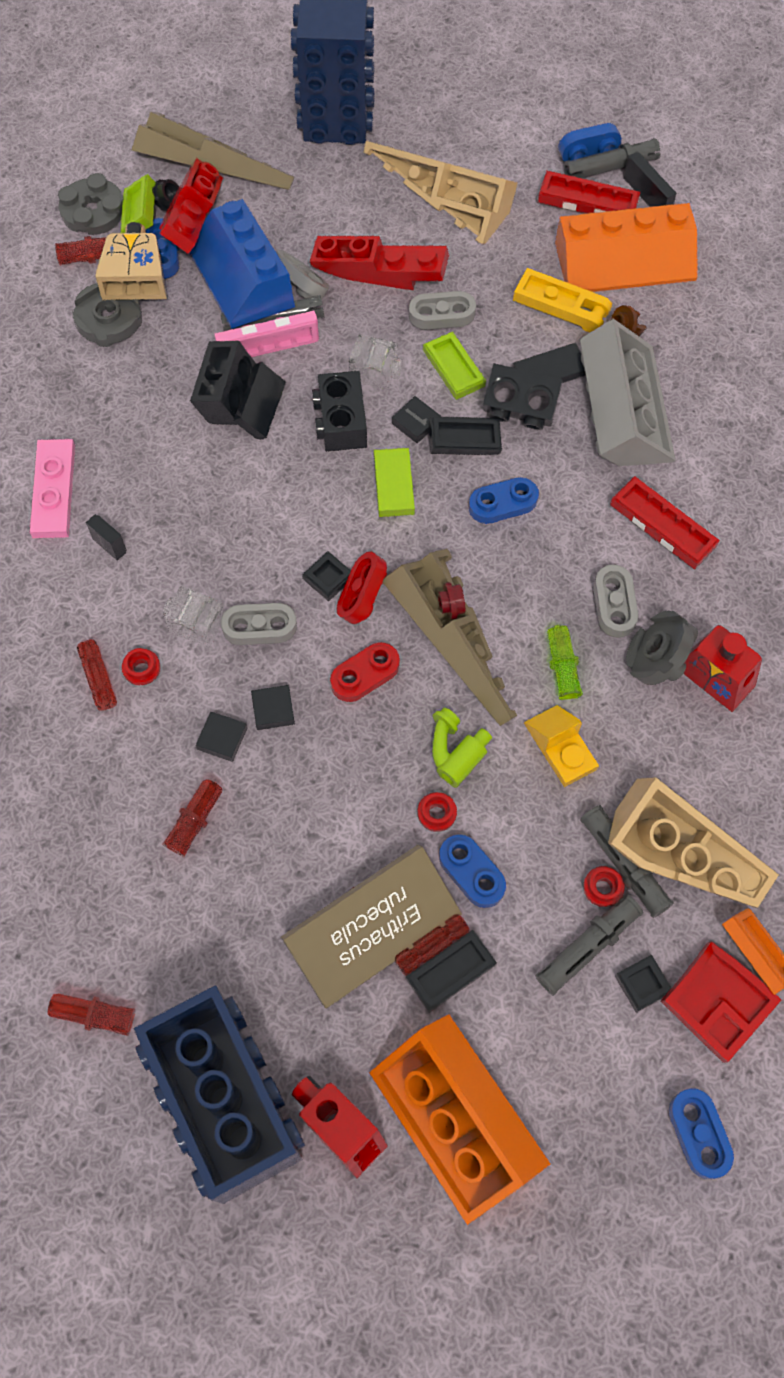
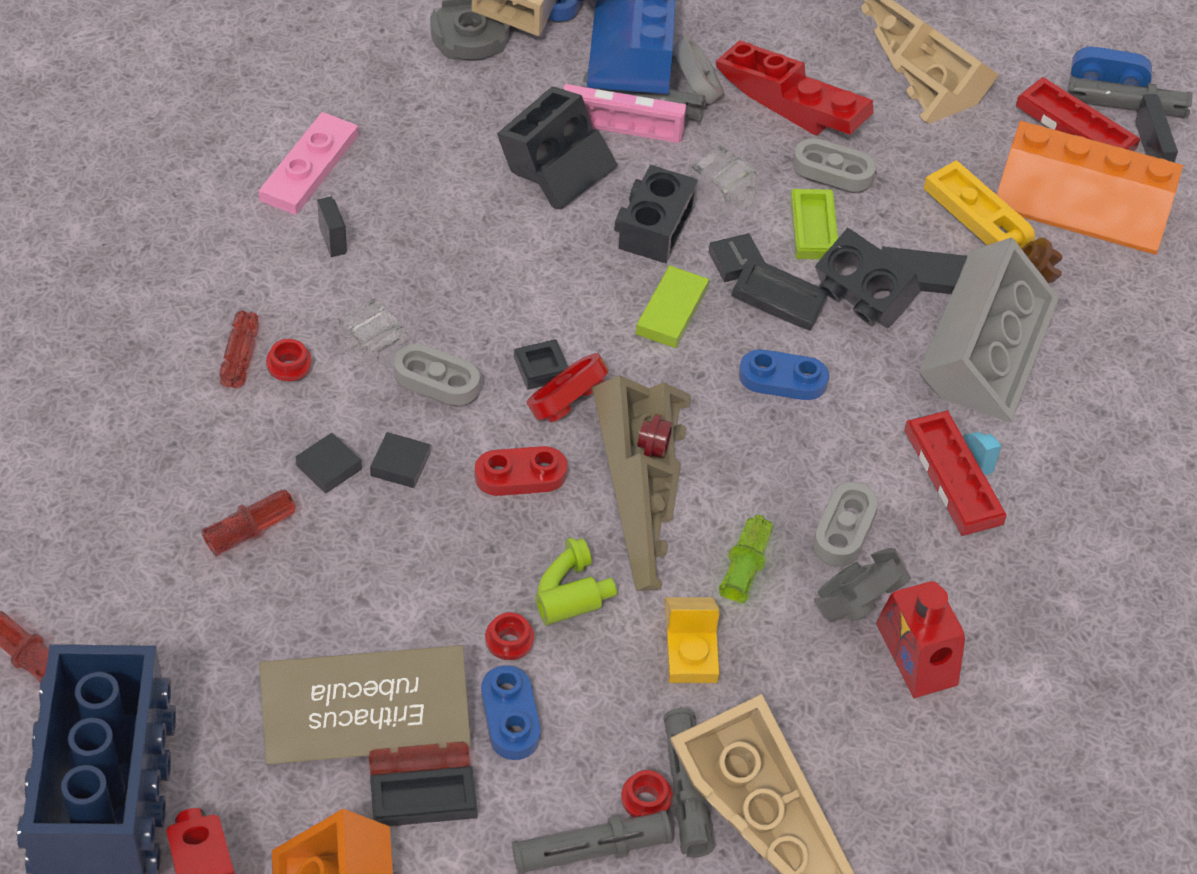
camera: 25 degrees right, 15 degrees down
none -> medium azure tile [963,431,1001,475]

